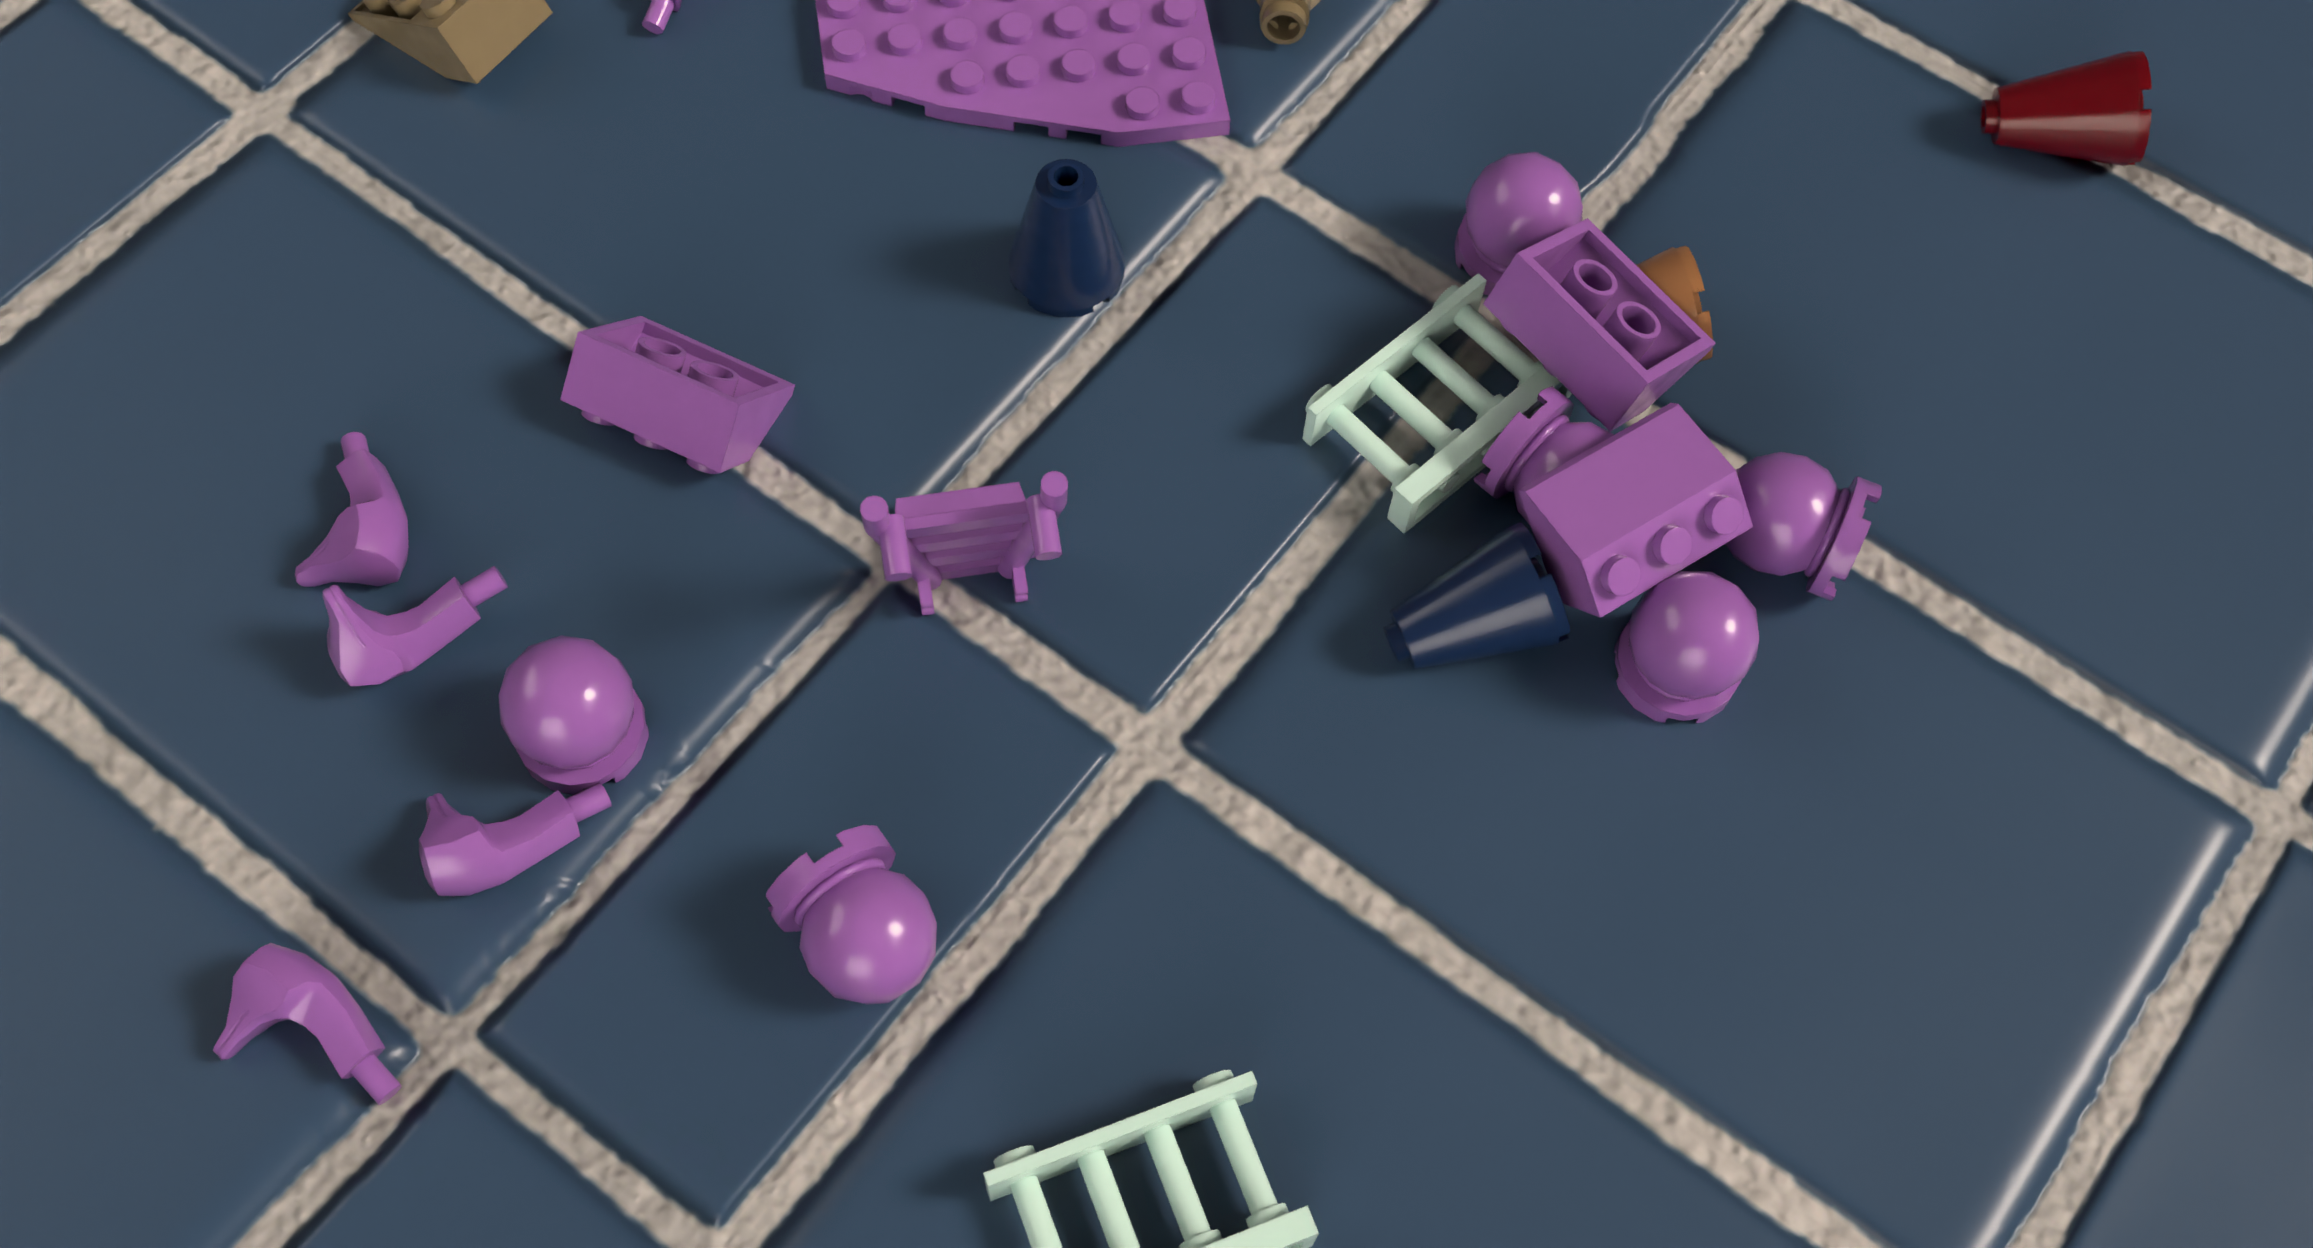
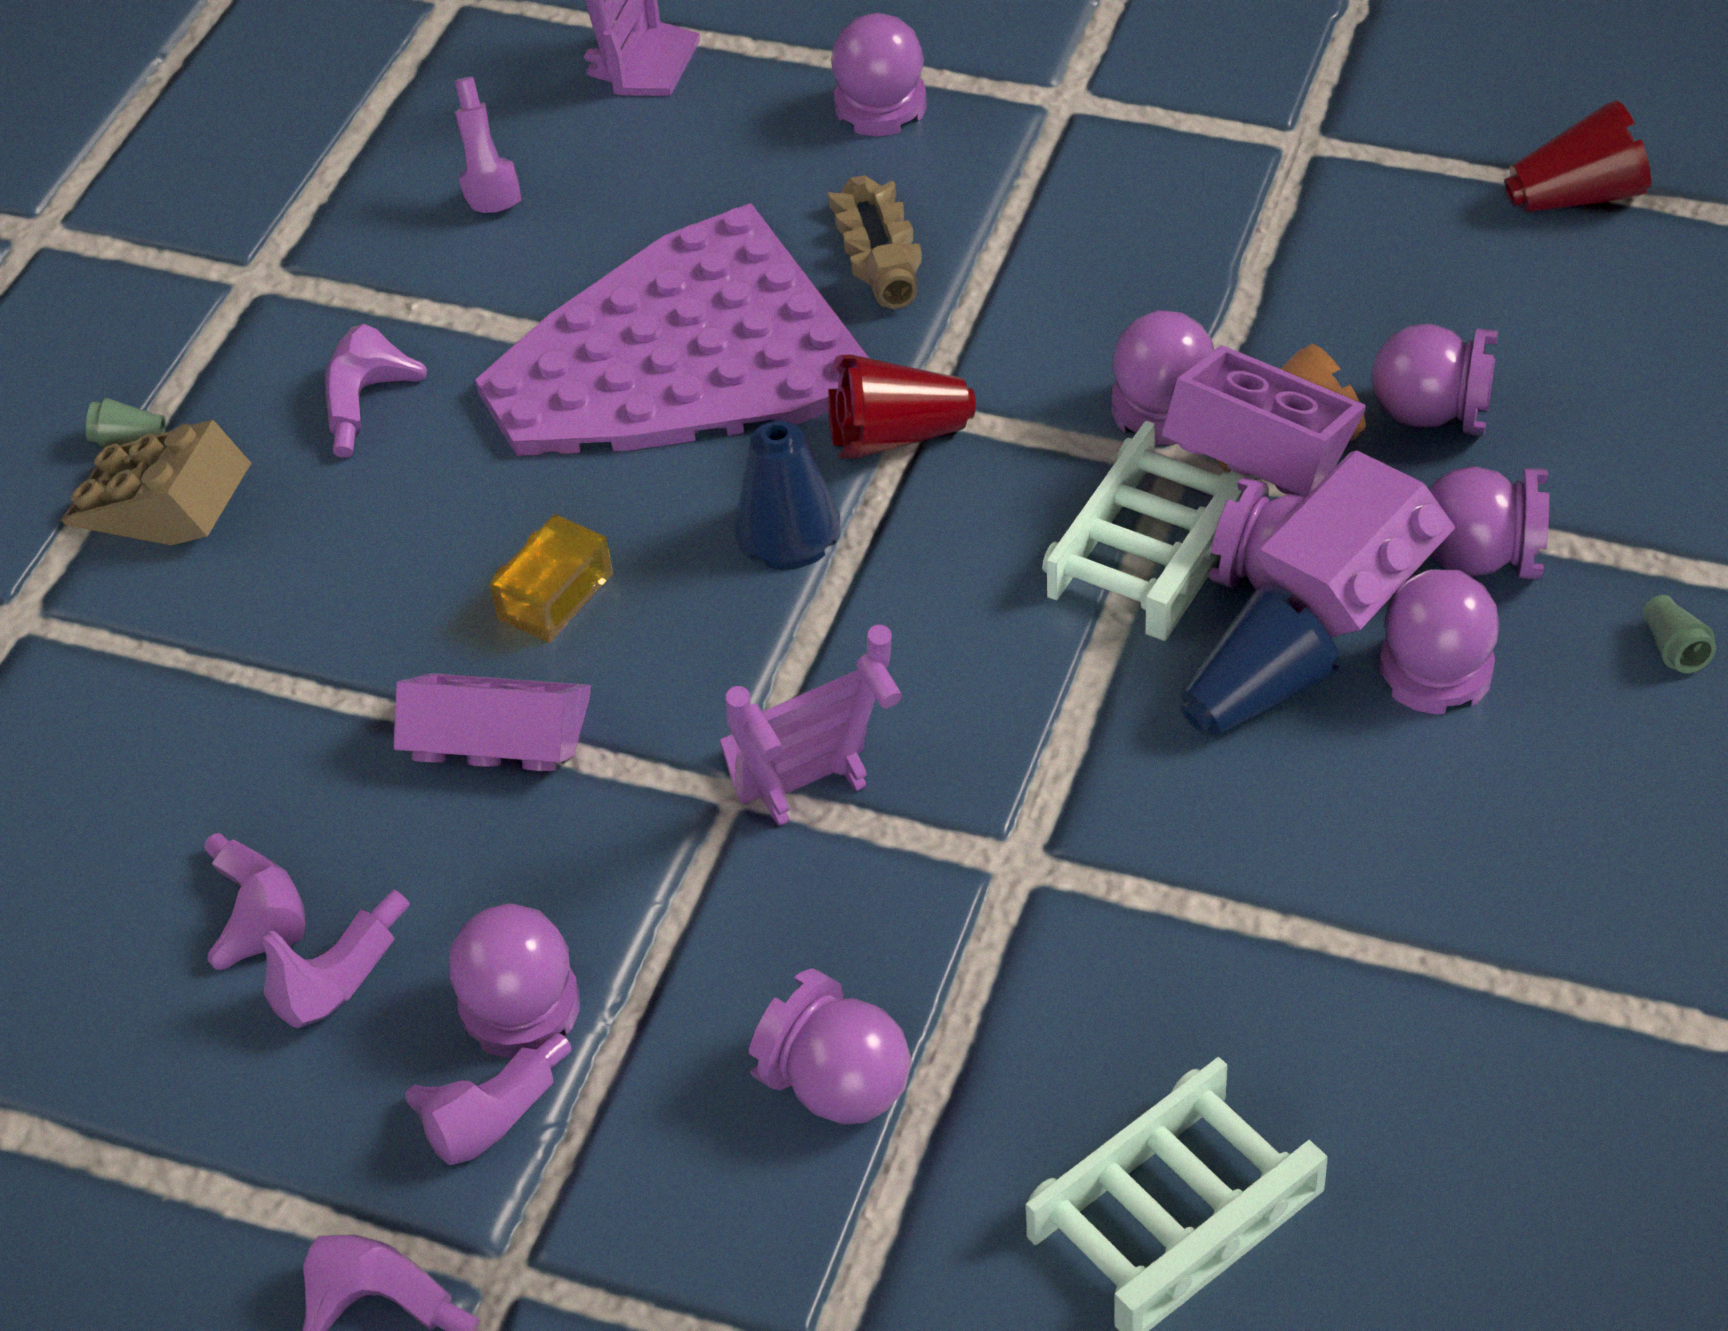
camera: 10 degrees left, 15 degrees down
none -> clear yellow piece [489,514,613,643]
none -> dark red cone [828,354,976,459]
none -> medium lavender tile [1371,323,1498,436]
none -> sand green cone [1642,595,1716,673]

